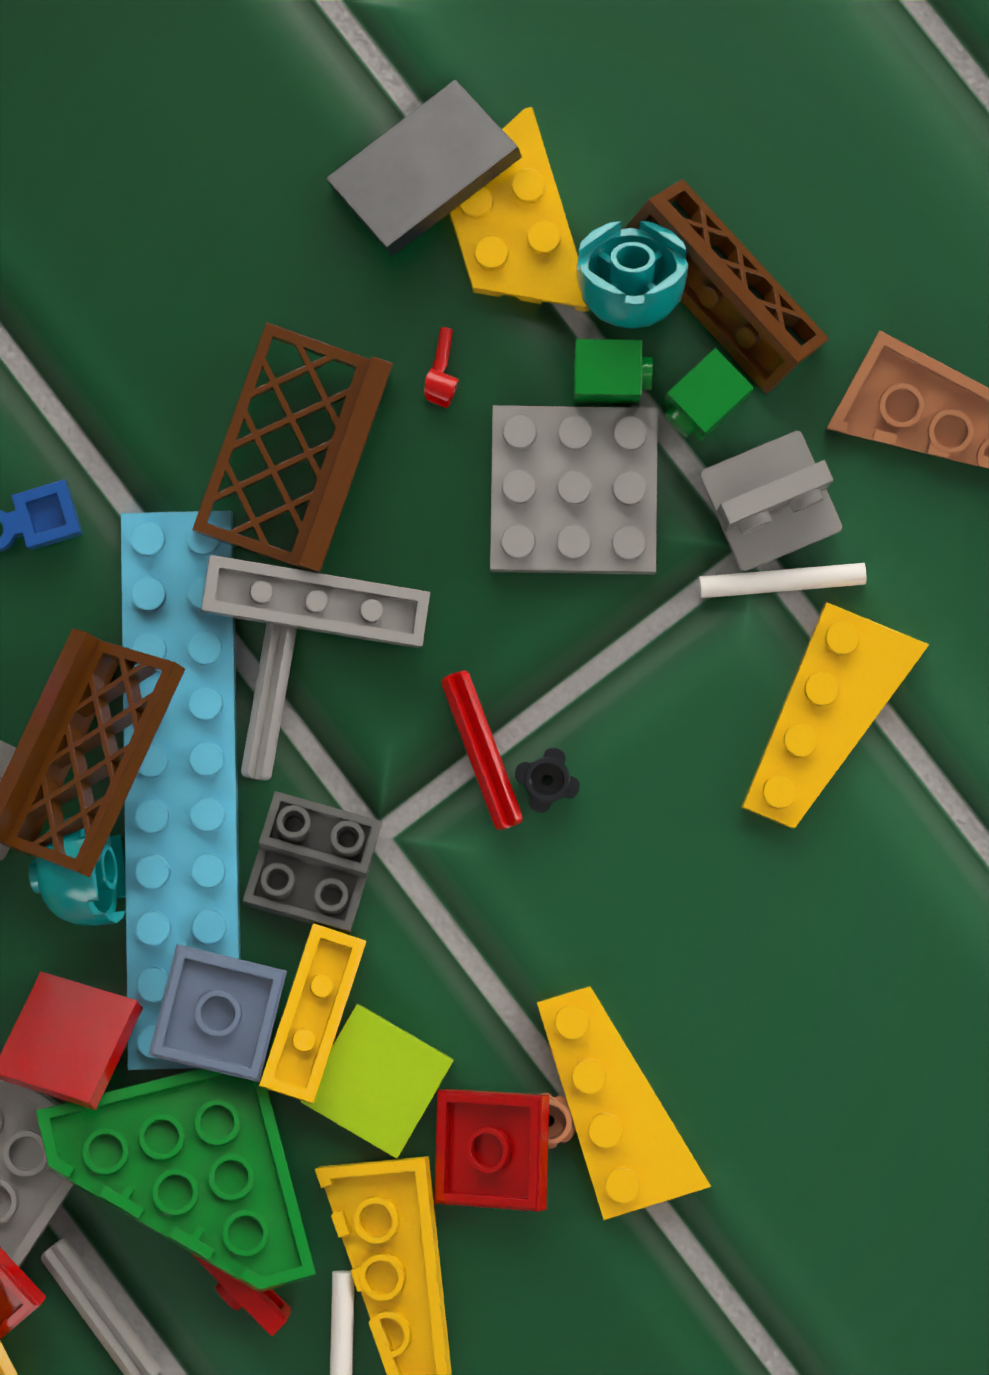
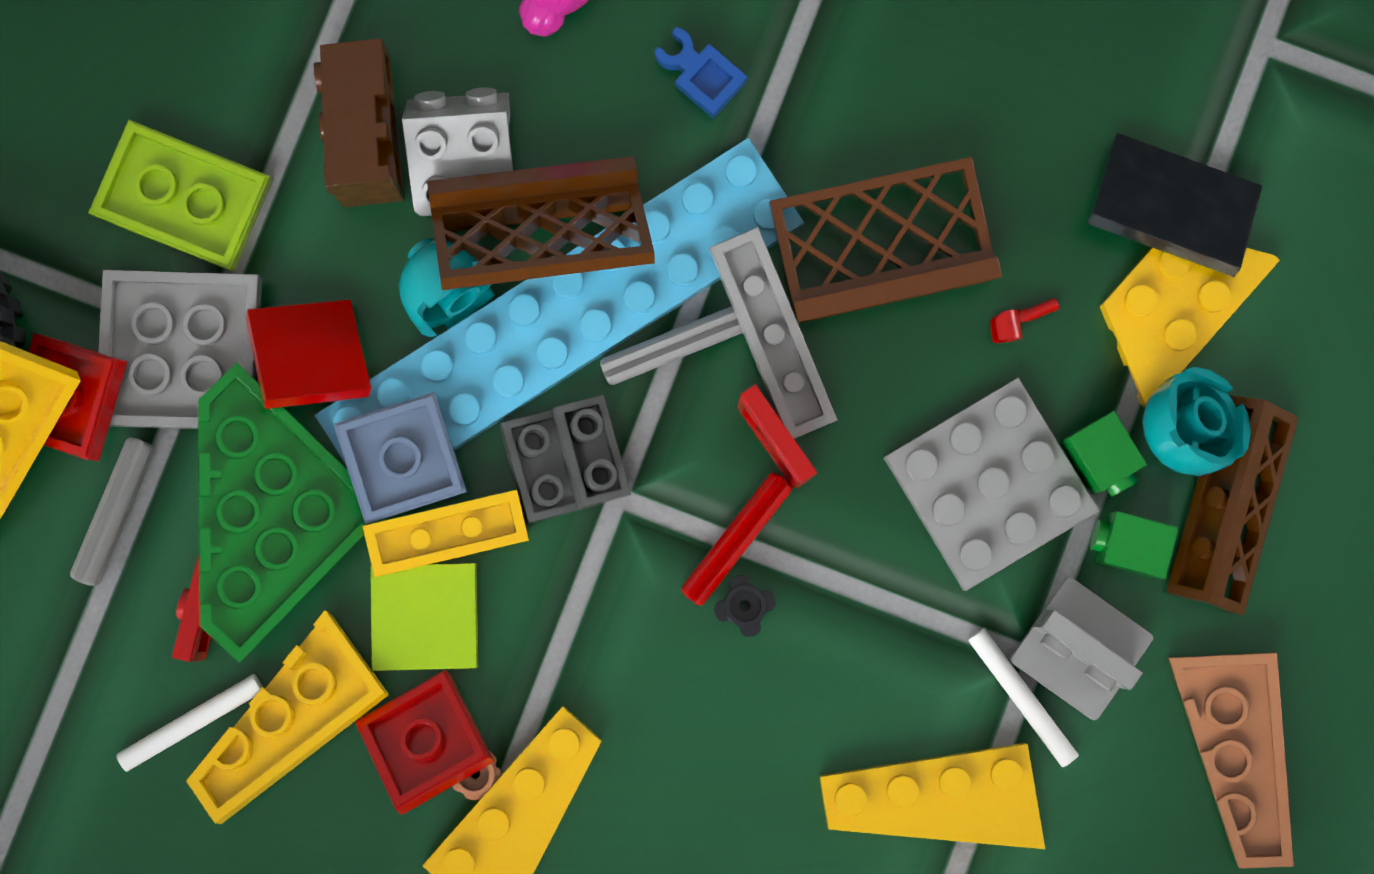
camera: 60 degrees right, 0 degrees up
none -> red tile [737,384,817,489]

